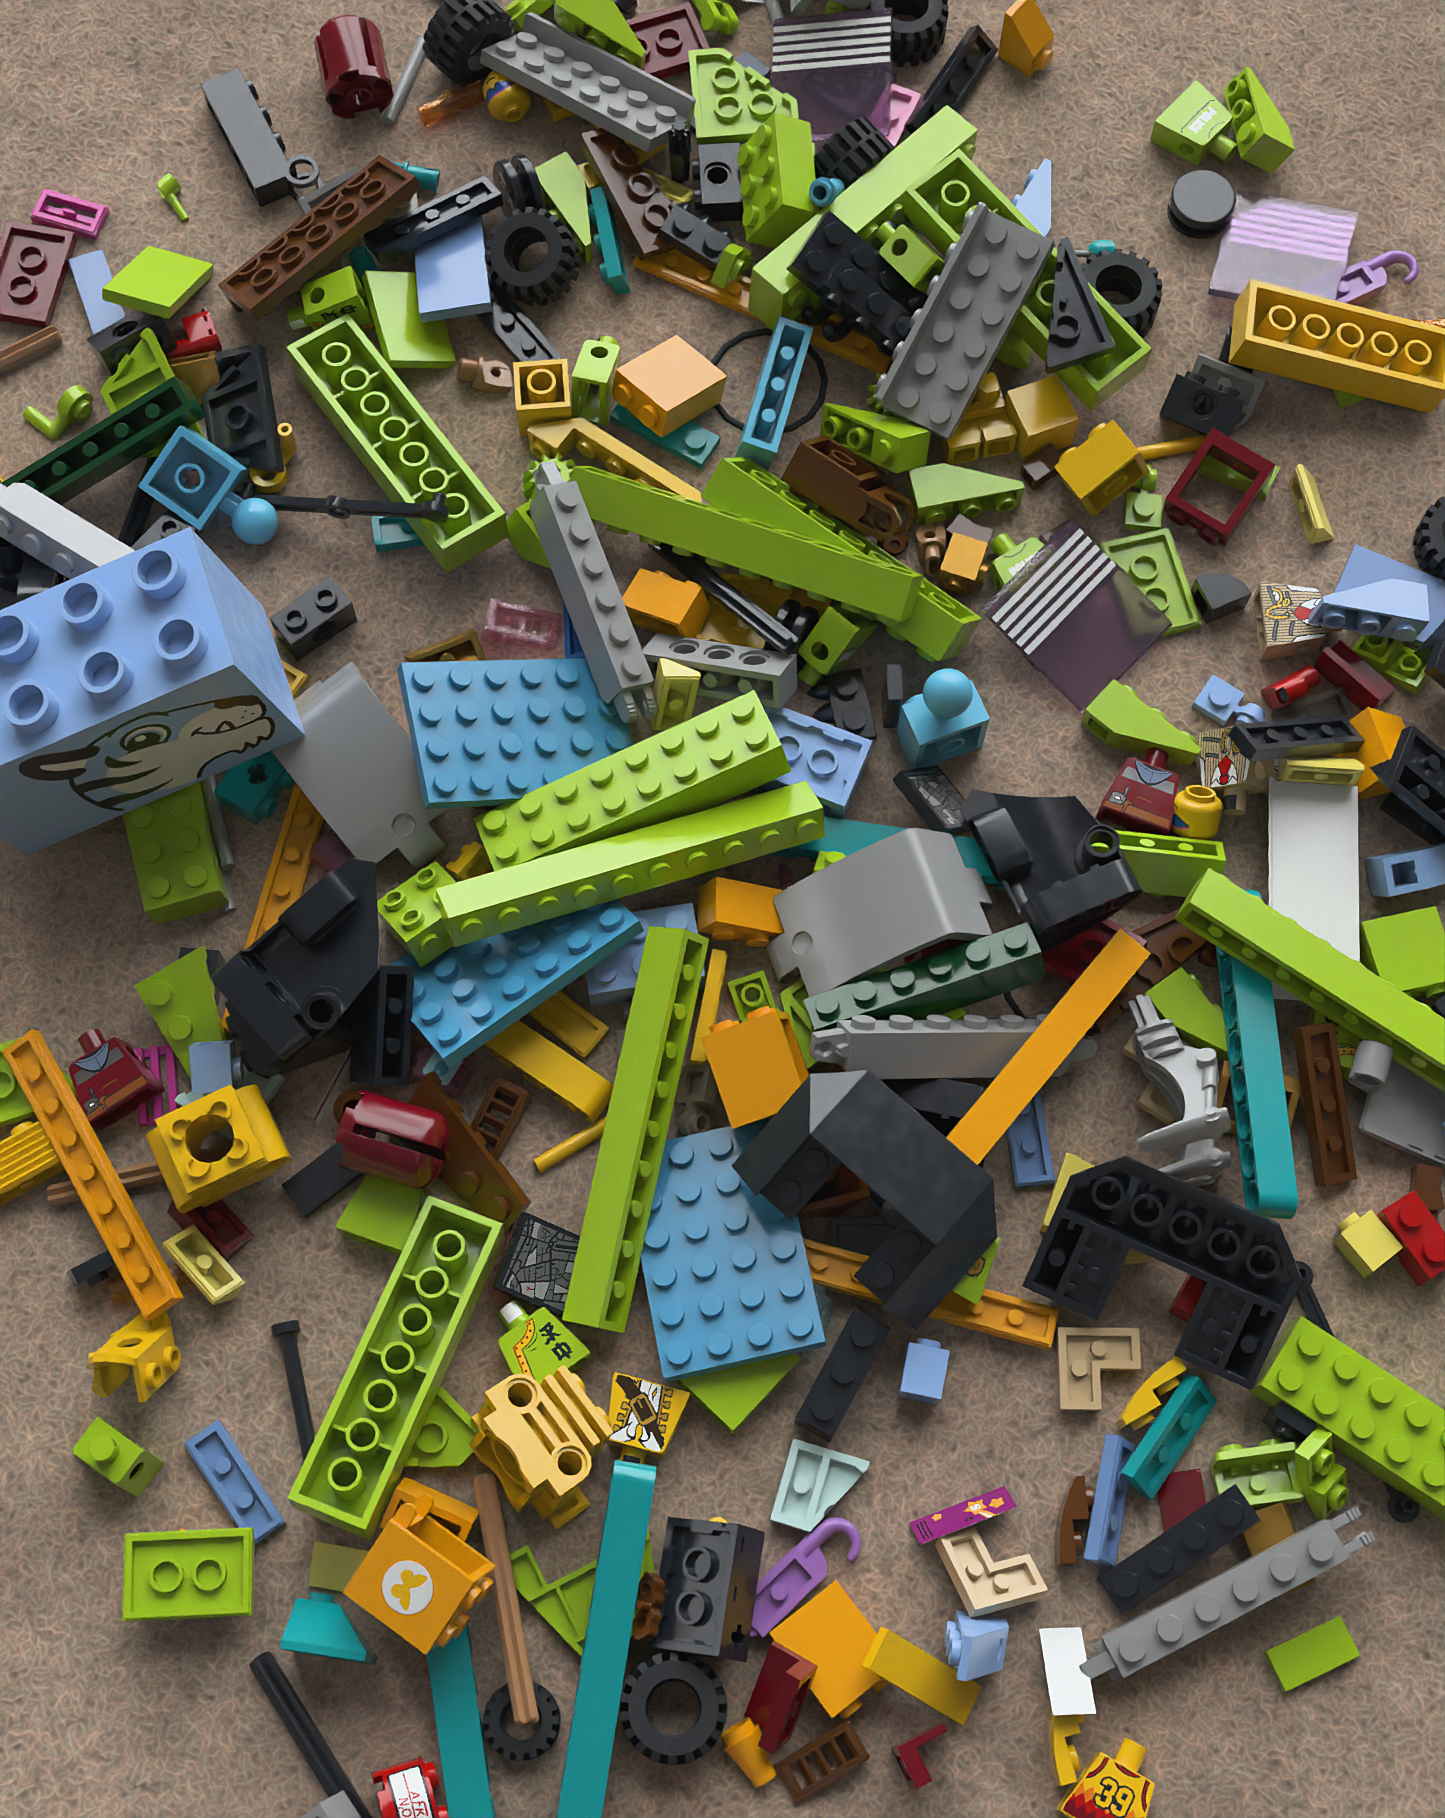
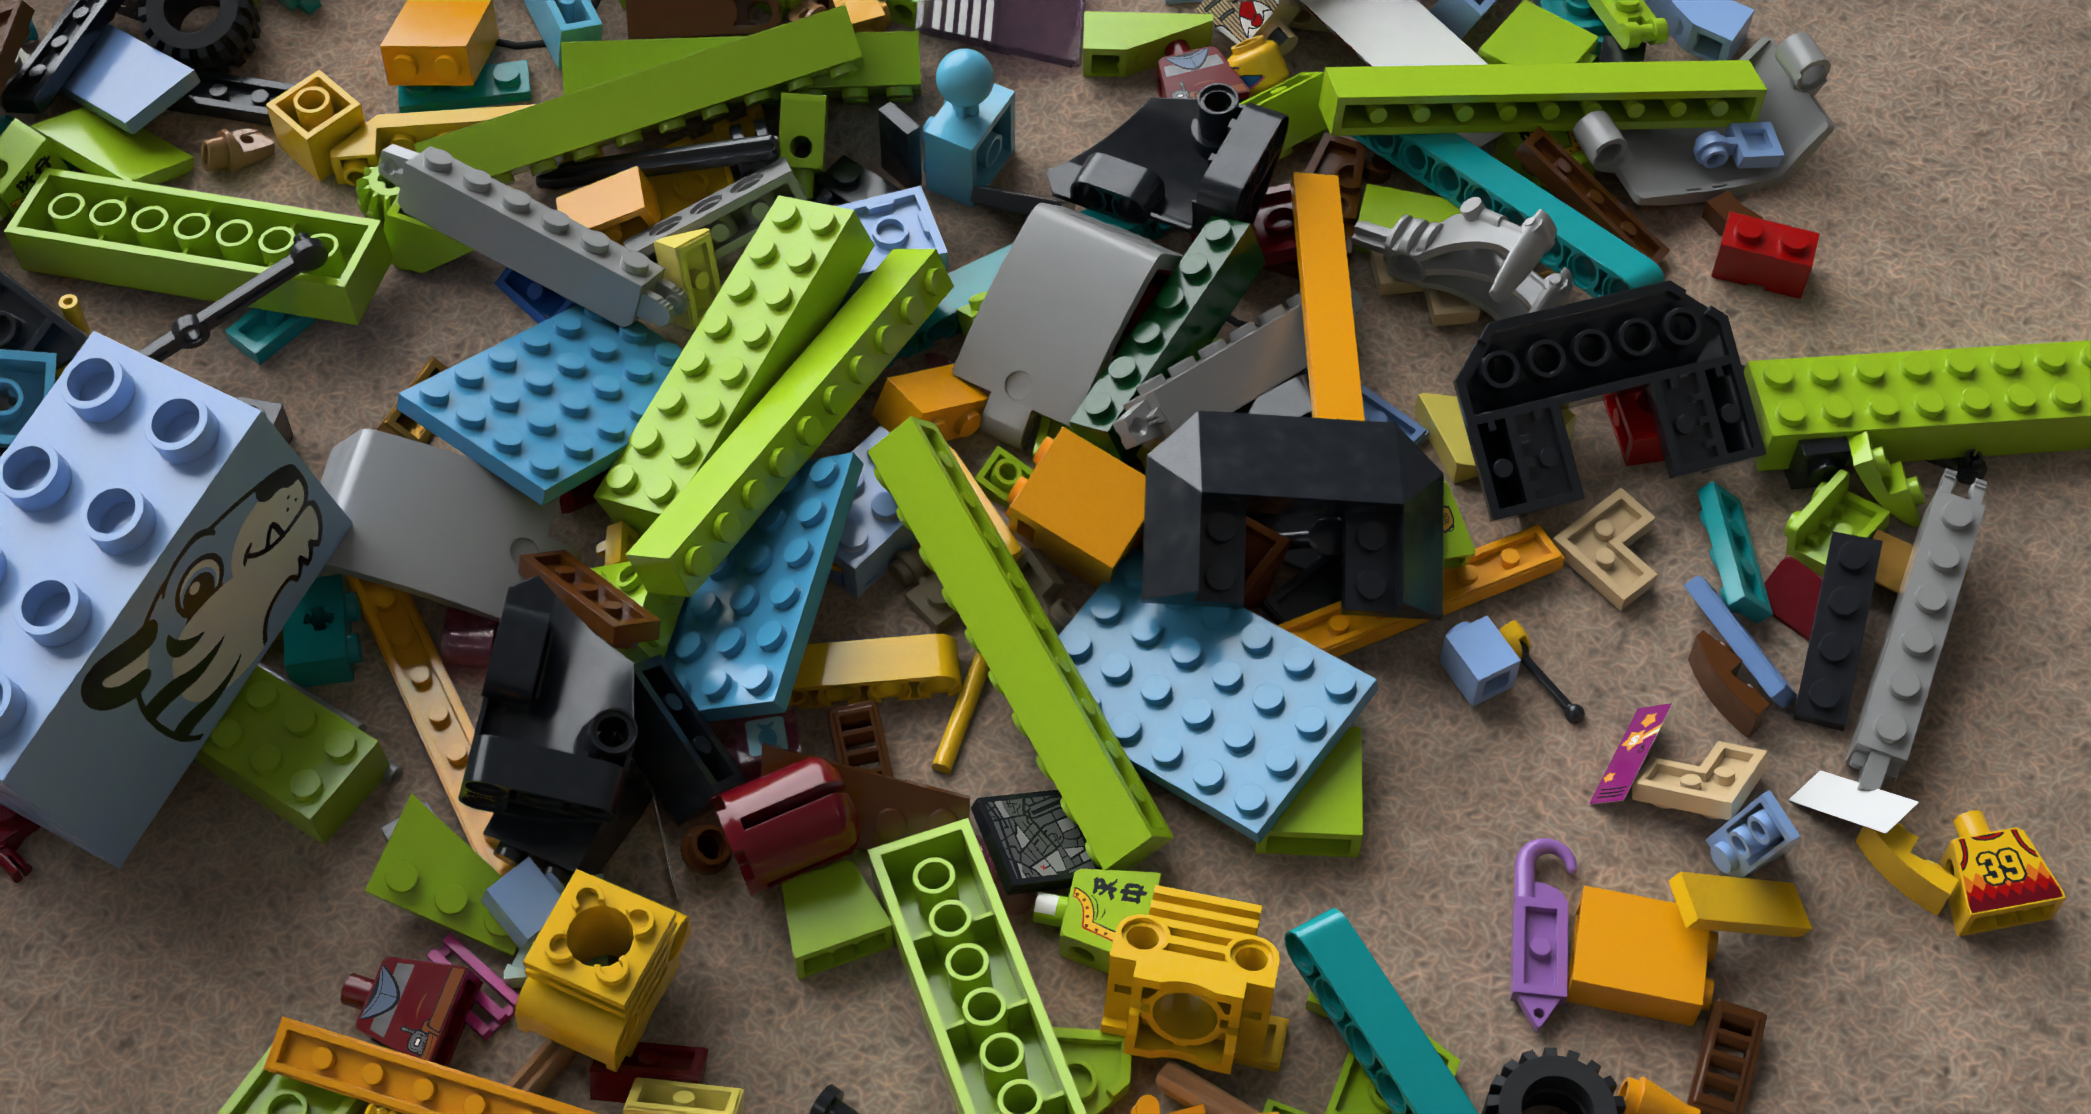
camera: 40 degrees left, 15 degrees down
black tile [282,1143,364,1218] -> none
clear pink slope [480,598,562,650] -> none
yellow tile [526,990,610,1060] -> none
lime torso [572,336,621,426] -> none
torso [607,1372,690,1464] -> none
reddish brown piece [632,1572,665,1642] -> none
black piece [648,1517,765,1662] -> none
dark red panel [744,1641,818,1754] -> none
light aqua wing [770,1438,870,1533] -> none
black brick [794,1308,890,1443] -> none
dark red panel [891,1723,947,1789] -> none
yellow slope [1116,1356,1187,1431] -> none
lime tile [1264,1616,1361,1692] -> none
light yellow brick [1332,1209,1403,1278] -> none
none -> reddish brown plate [519,550,661,649]
none -> black hinge [1499,620,1585,724]

